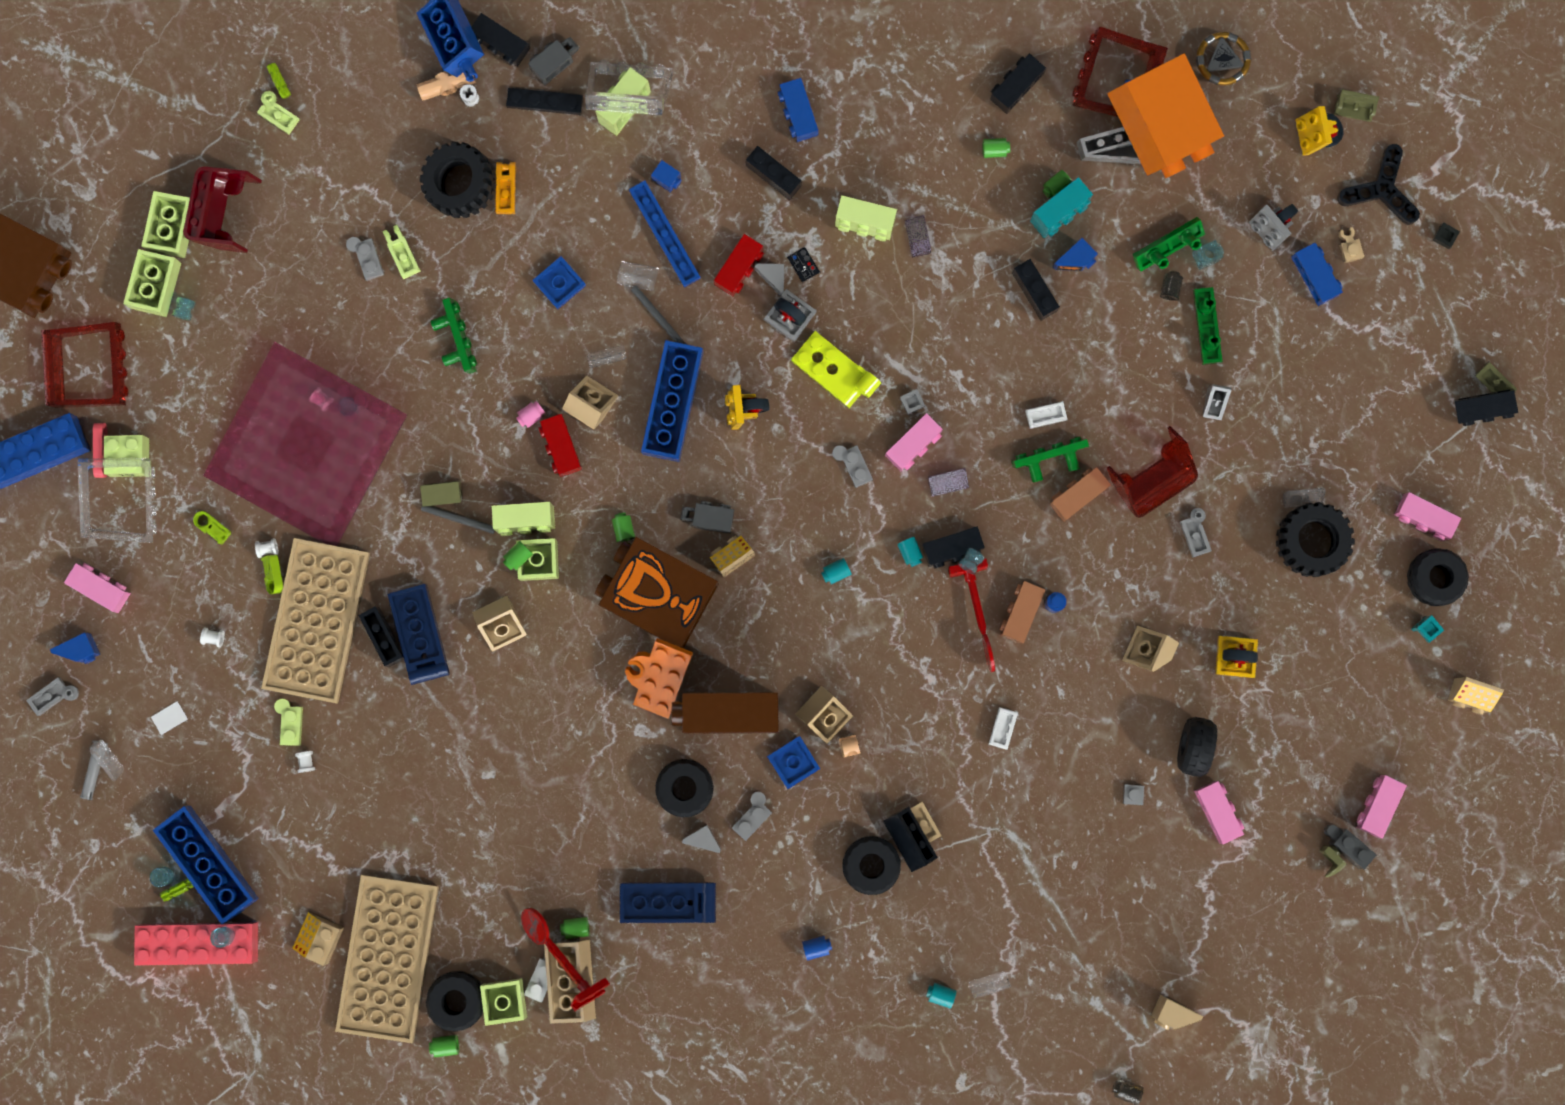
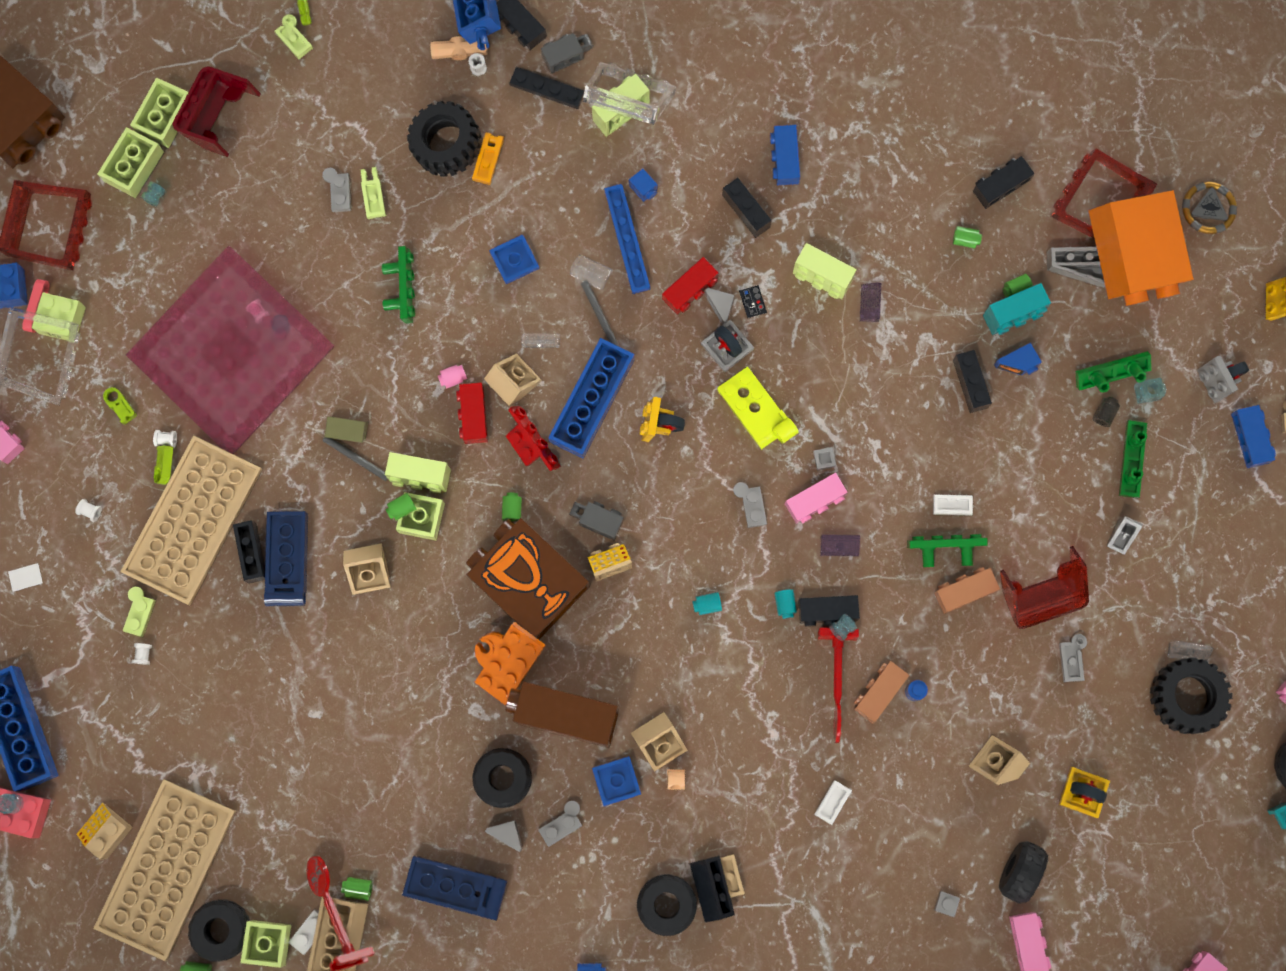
camera: 15 degrees right, 5 degrees down
none -> red bracket [505,405,561,471]

